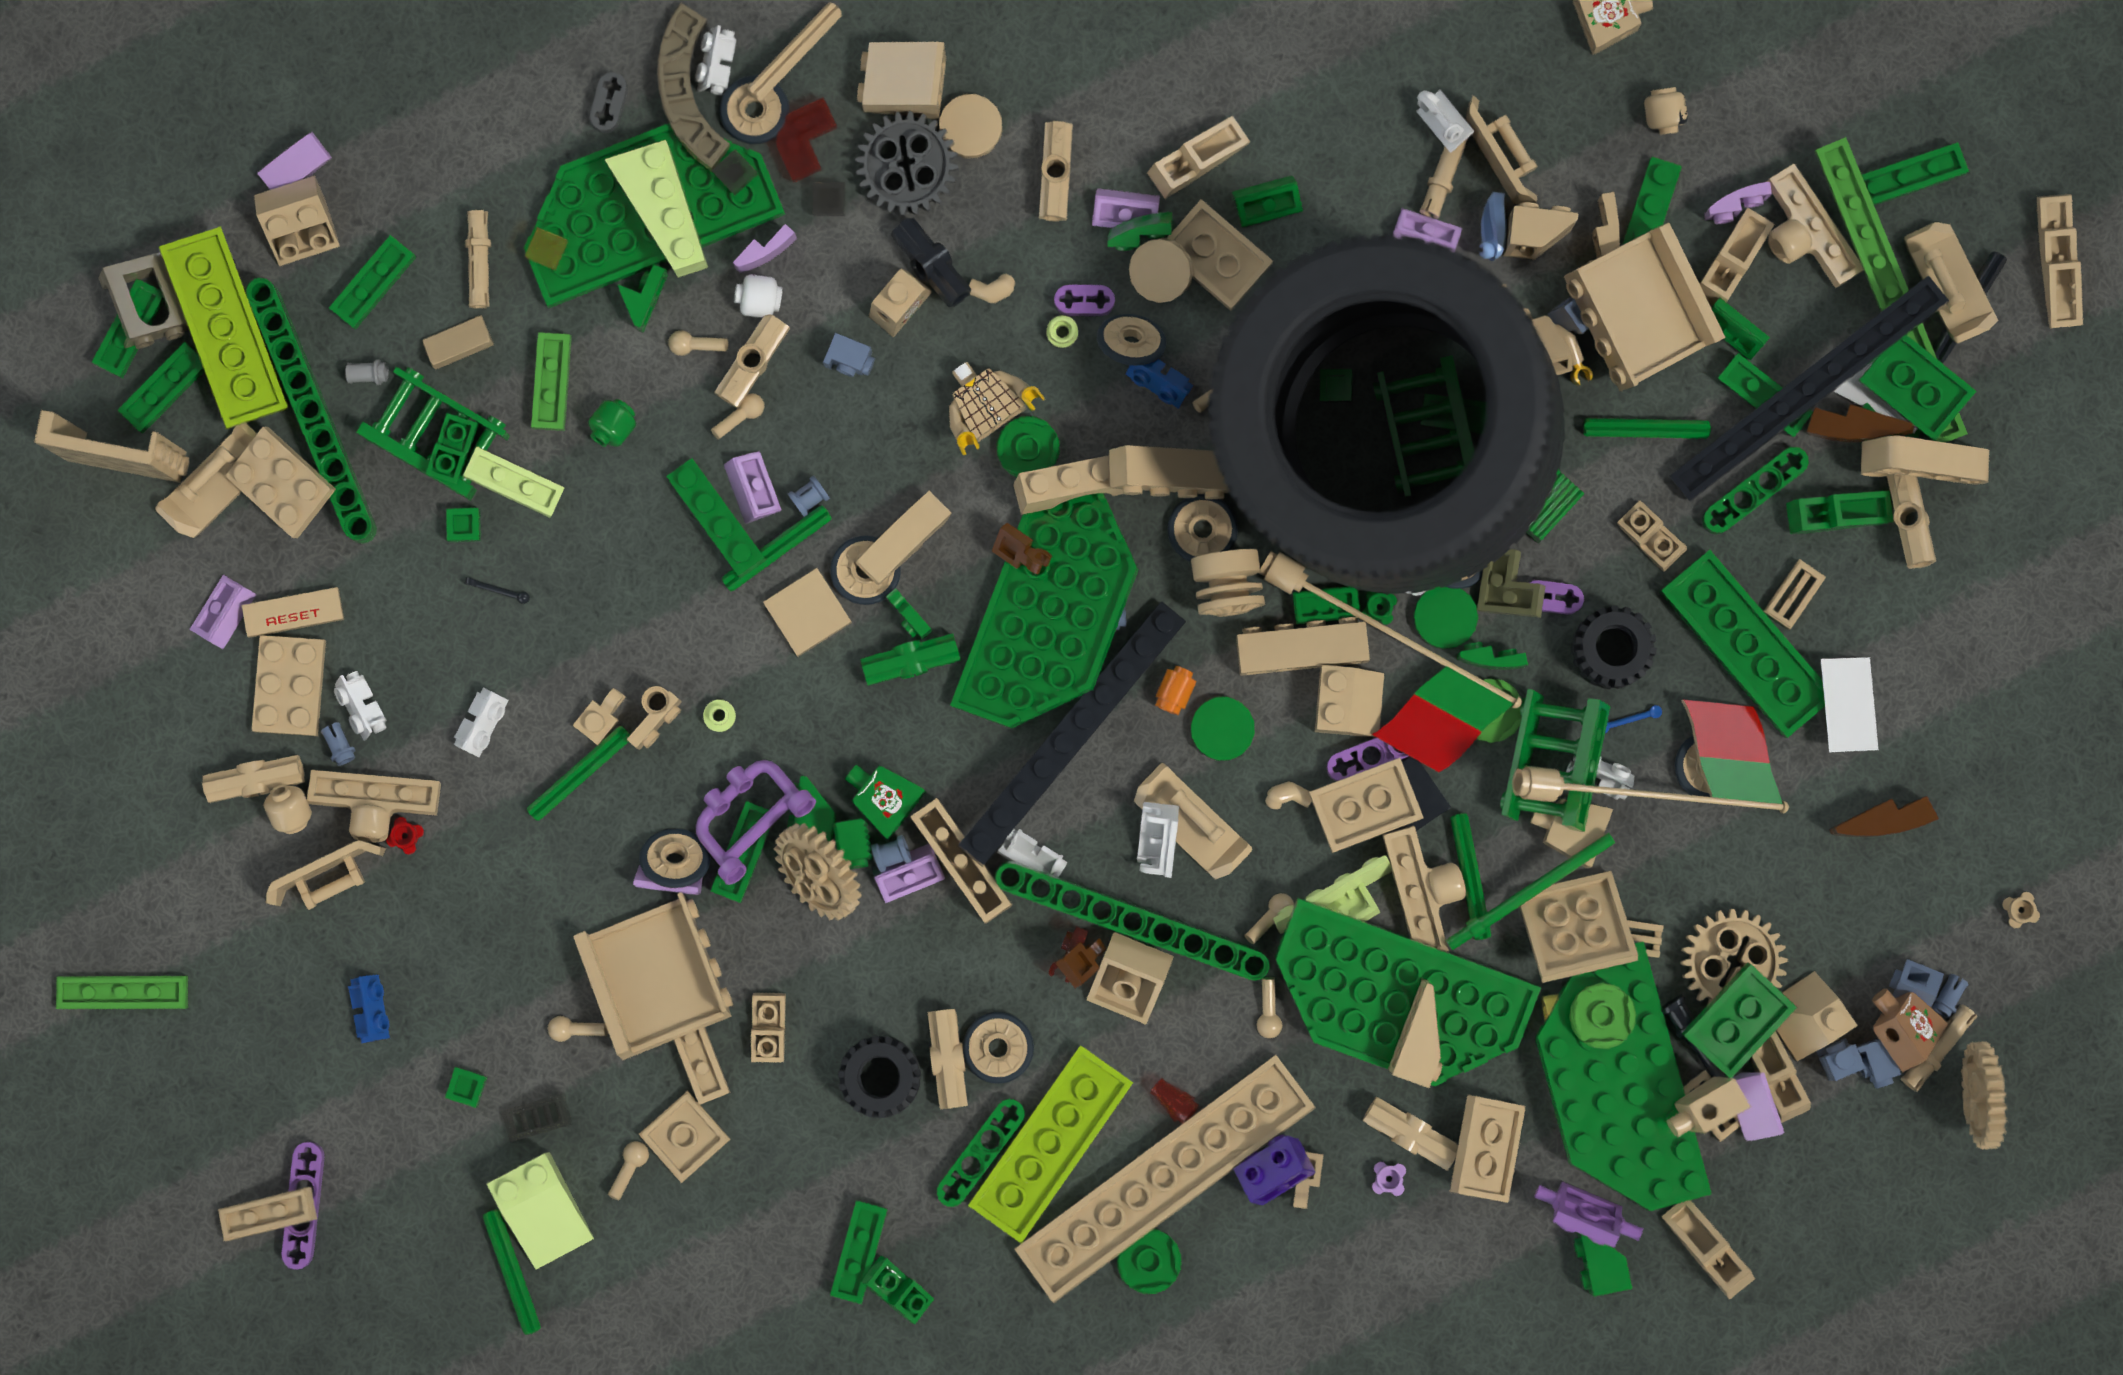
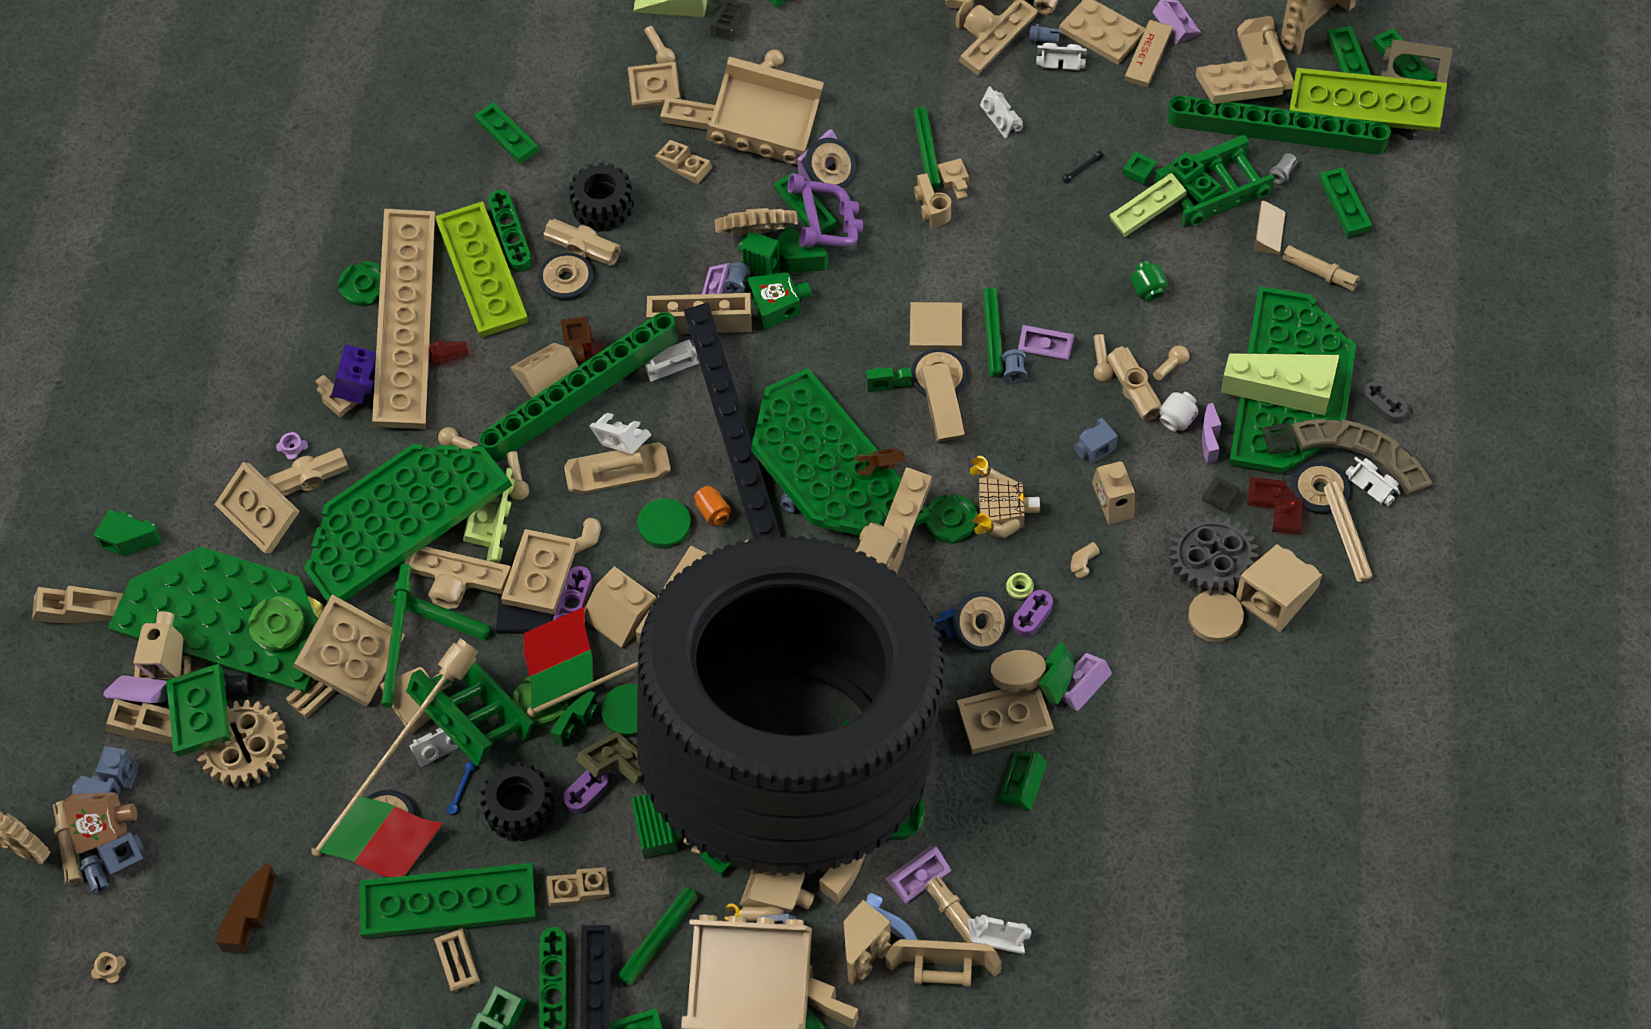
camera: 125 degrees right, 25 degrees down
tan slope [254,176,340,266] -> none
lavender slope [258,132,332,190] -> none
red plate [386,817,424,855] -> none
clear yellow tile [525,227,568,271] -> none
bright green plate [531,332,572,431] -> none
green slope [617,264,668,333] -> none
green plate [666,458,766,579] -> none
yellowish green plate [703,700,736,732] -> none
green piece [860,633,961,686] -> none
green slope [861,1255,934,1325] -> none
black piece [891,217,972,307] -> none
tan piece [1039,121,1073,221] -> none
tan slope [1148,116,1250,199] -> none
tan slope [1388,978,1442,1088] -> none
medium lavender plate [1534,1182,1643,1247] -> none
tan slope [1776,971,1857,1061] -> none
white sticker [1821,657,1878,752] -> none

